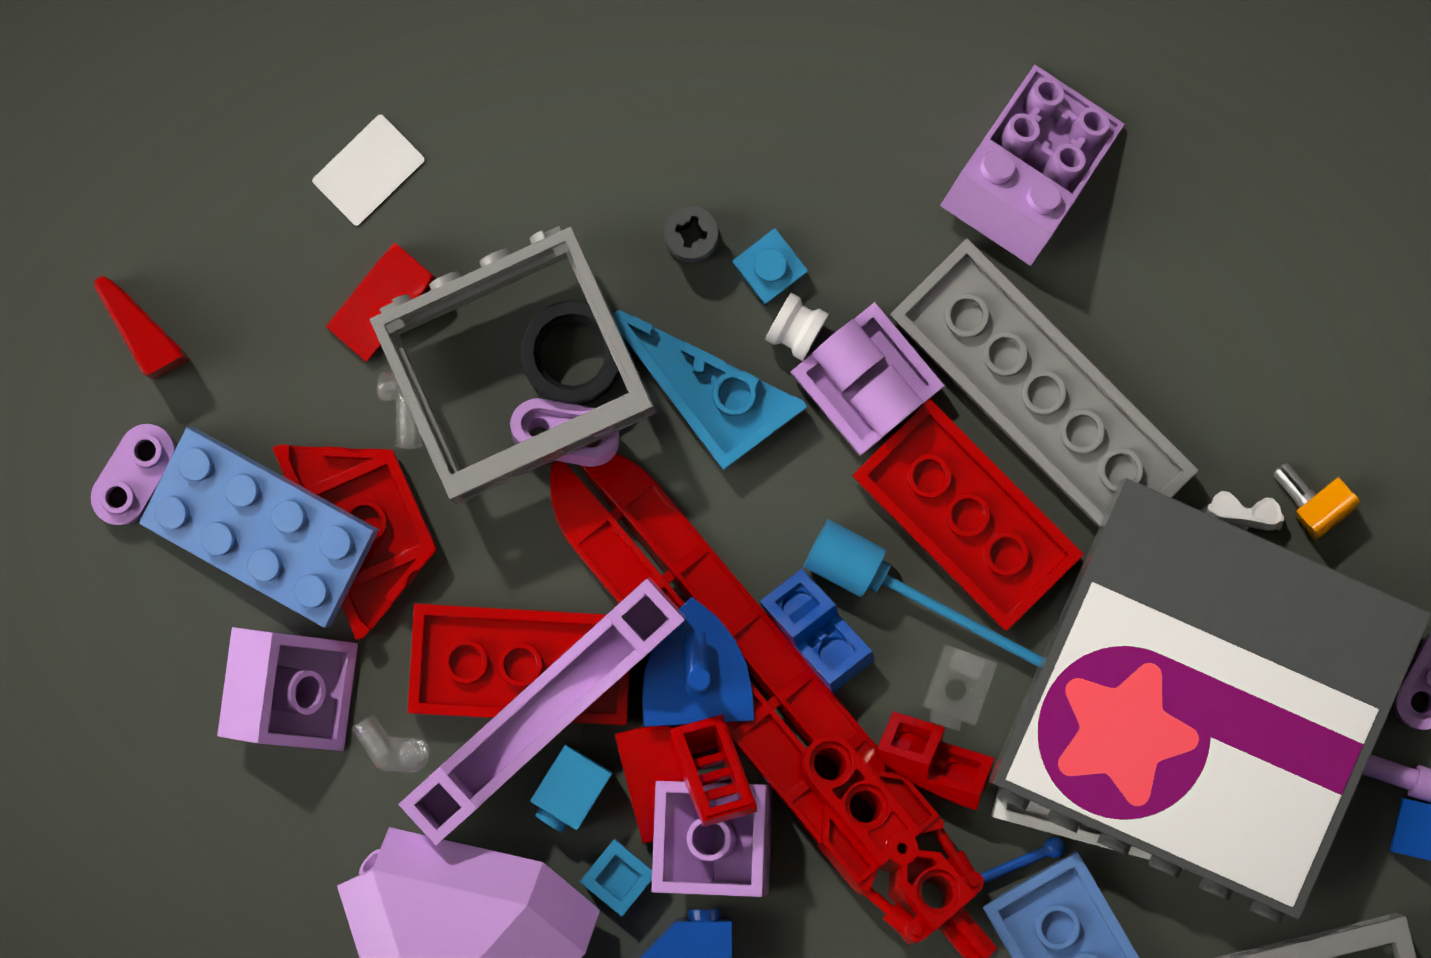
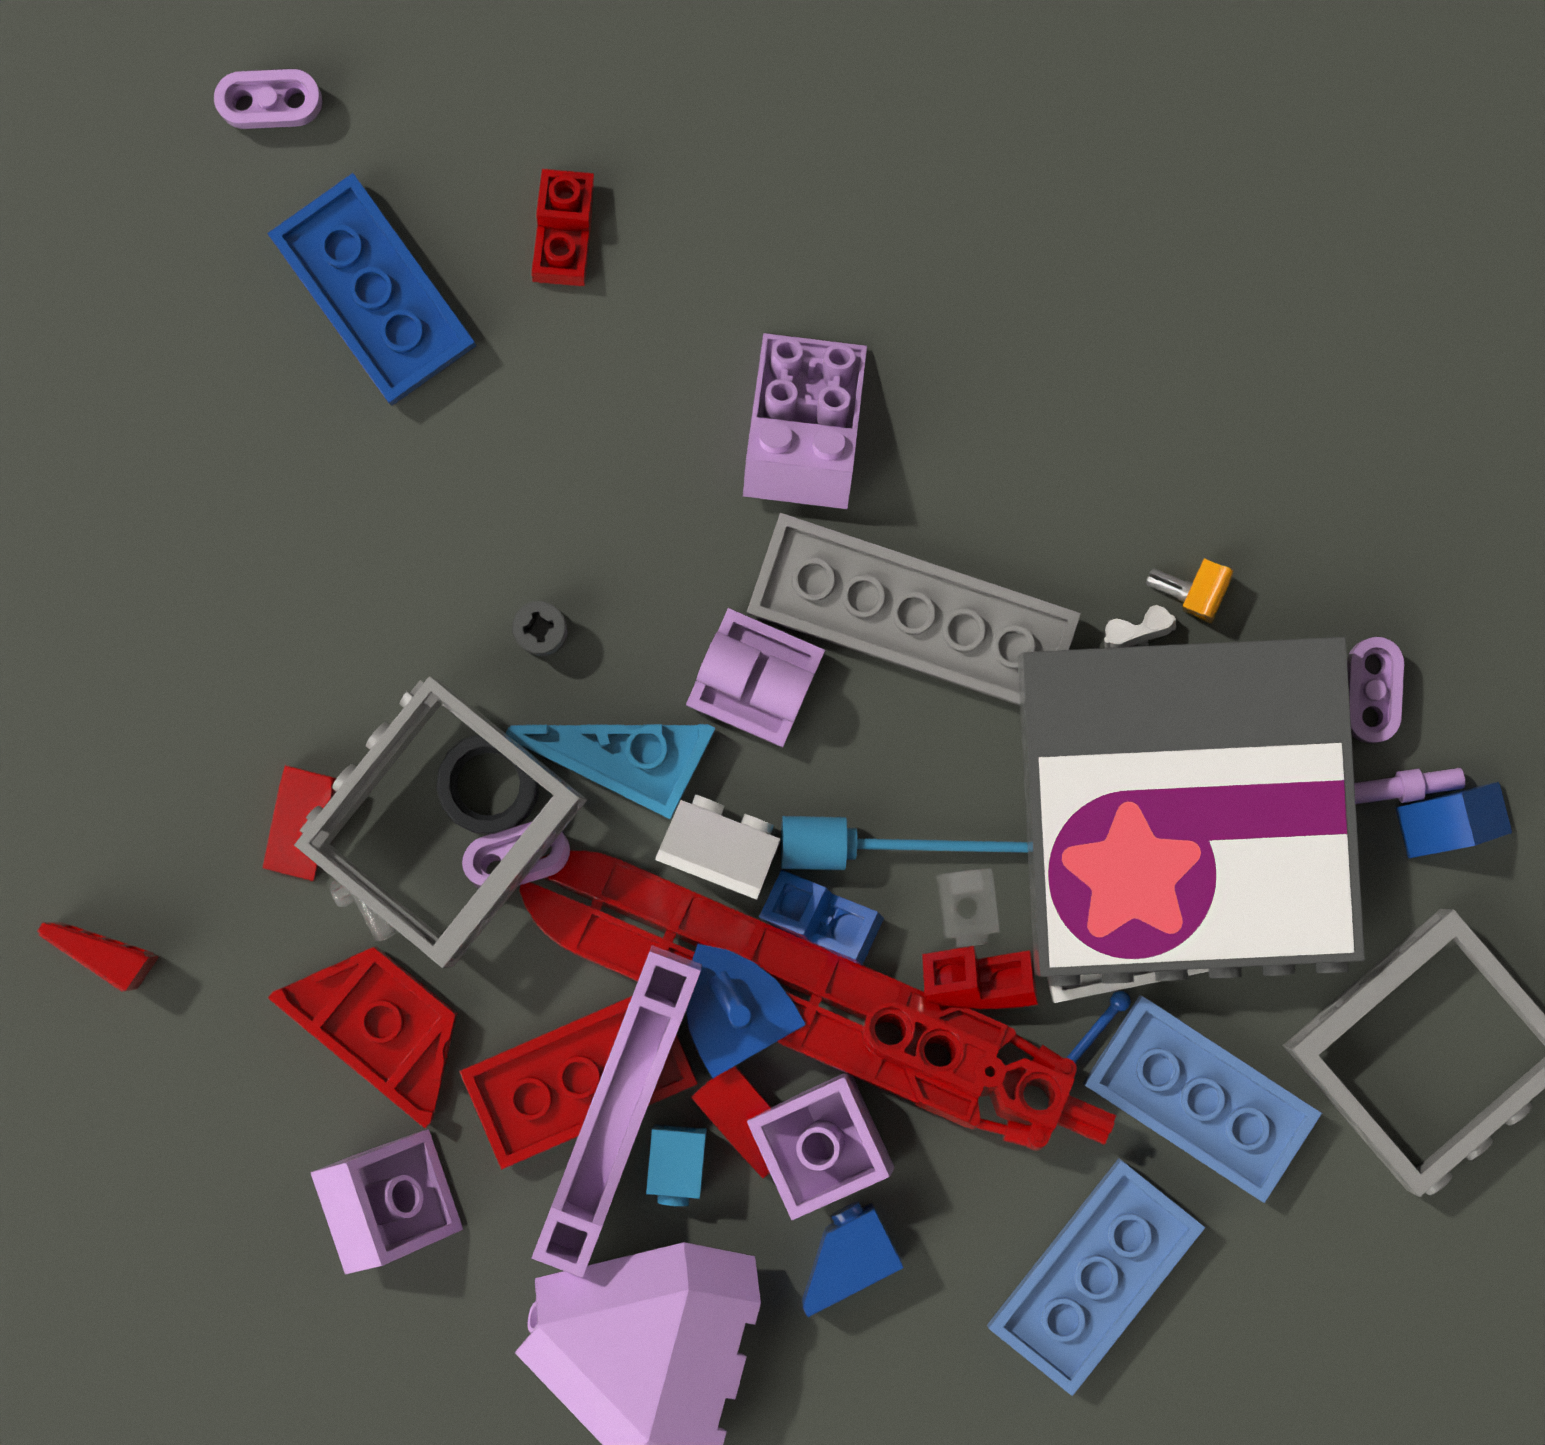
camera: 30 degrees left, 0 degrees up
lavender plate [91,424,177,526] -> none
medium blue plate [139,427,379,628] -> none
white sticker [312,115,424,226] -> none
clear arm [351,714,430,774] -> none
dark azure plate [579,838,652,917] -> none
red slope [670,714,757,827] -> none
dark azure plate [732,228,808,306] -> none
white wheel [765,293,829,361] -> none
red plate [852,399,1084,631] -> none
none -> white slope [655,794,780,900]

